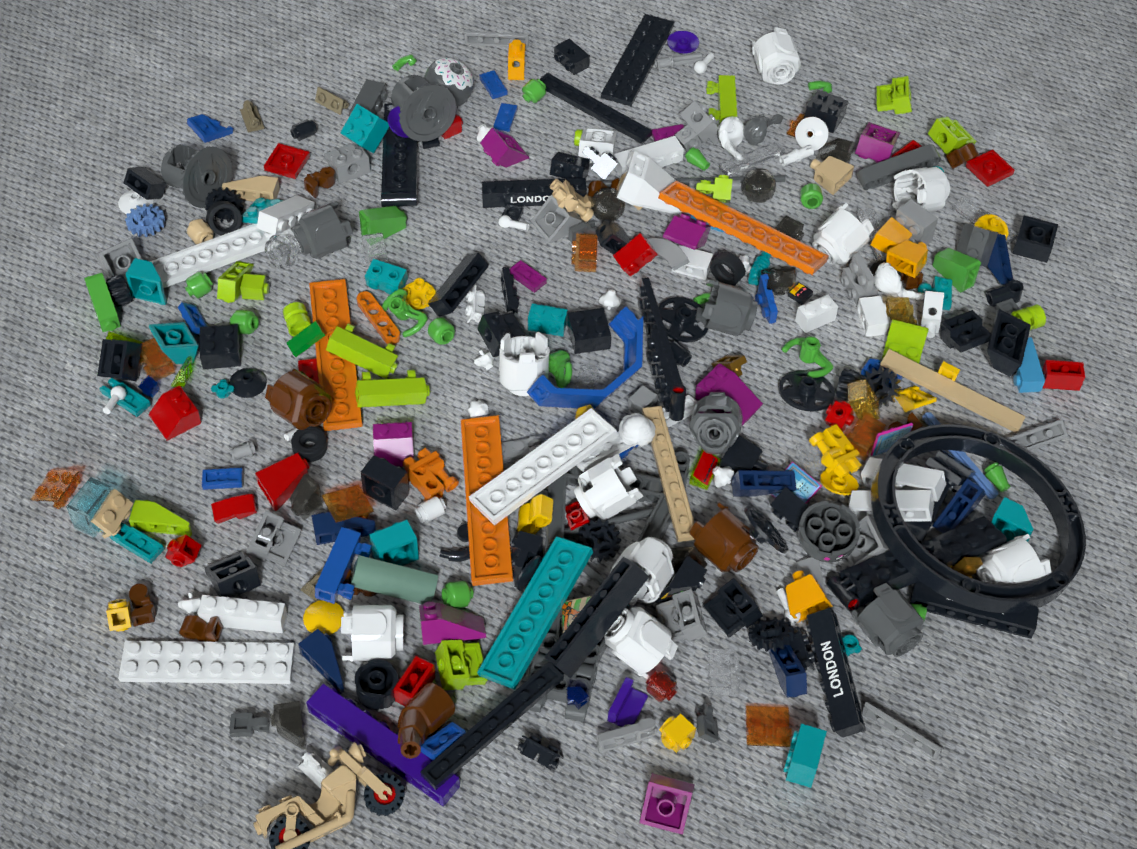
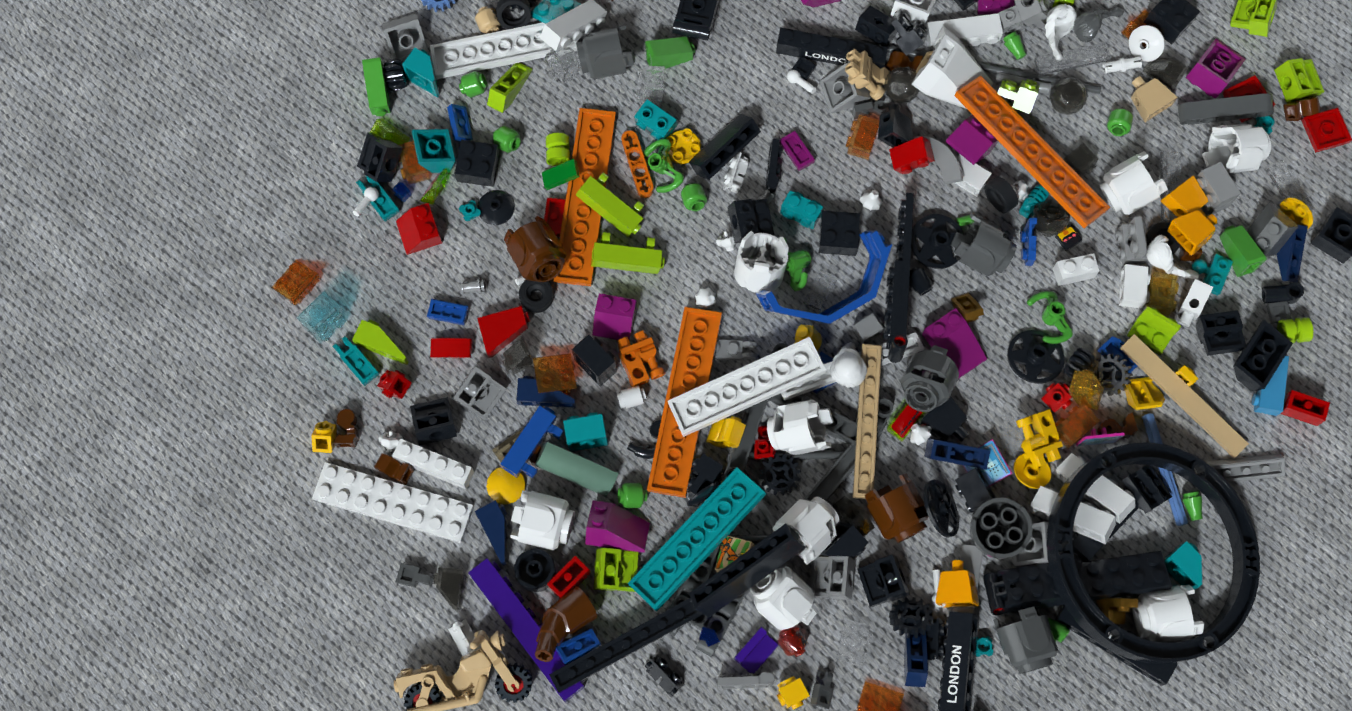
camera: 20 degrees right, 20 degrees up
tan bracket [91,489,134,538] -> none
lime brick [240,274,269,300] -> none
dark blue slope [933,478,986,533] -> none

